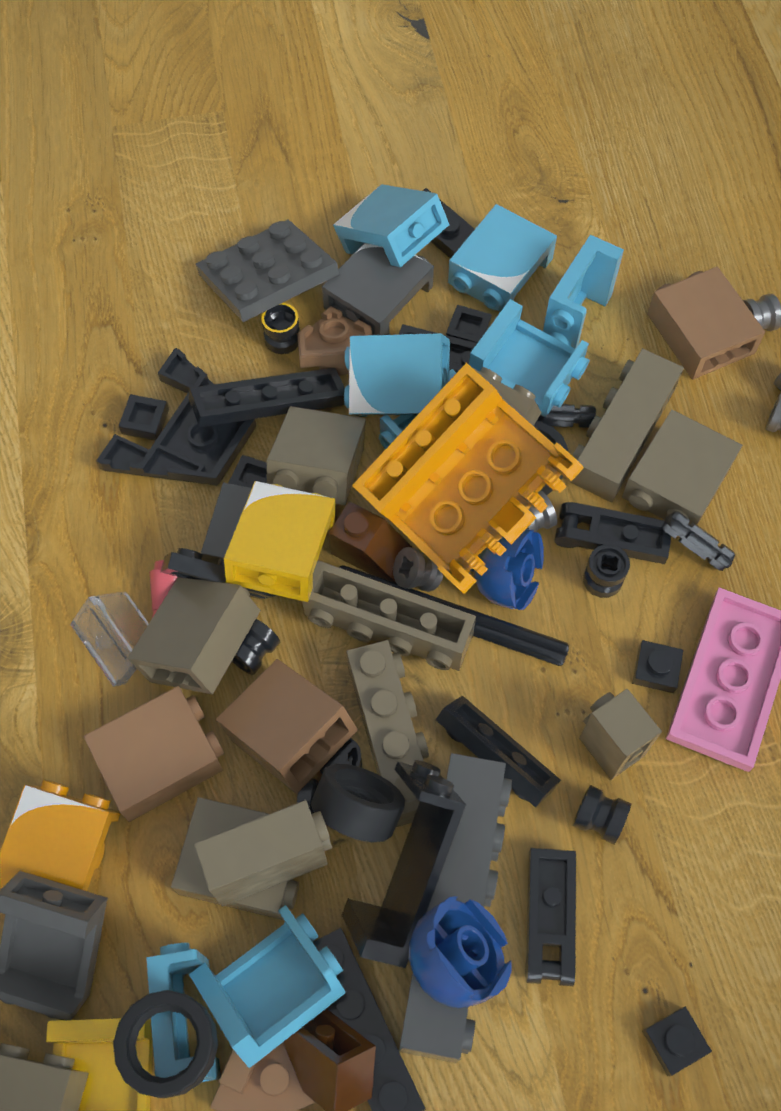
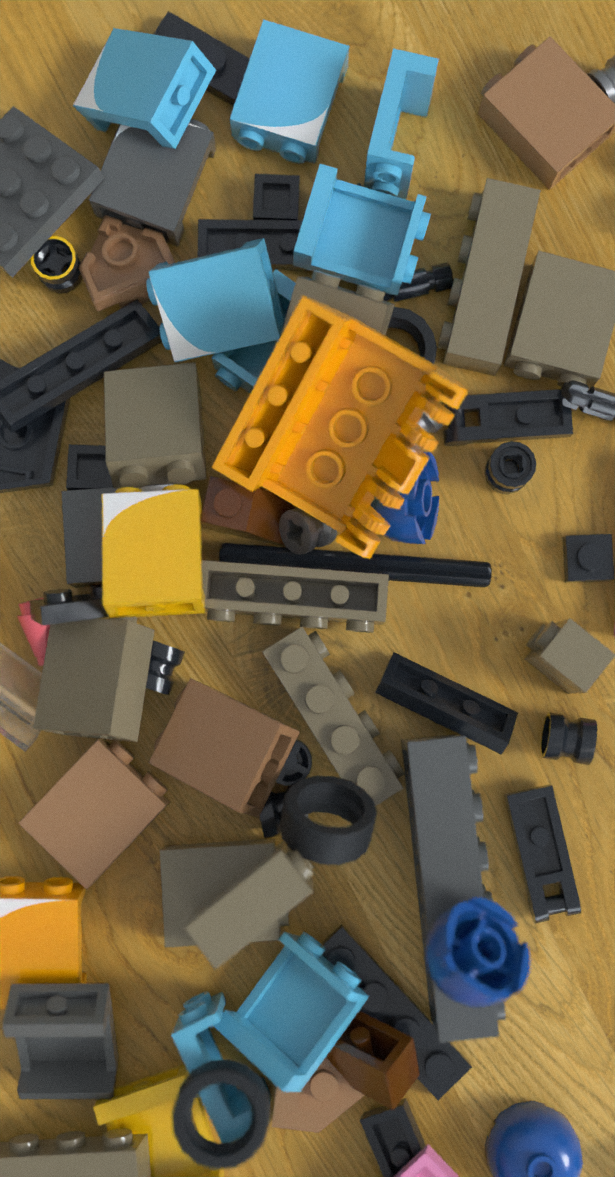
camera: 15 degrees left, 20 degrees up
black panel [342,760,466,968] -> none

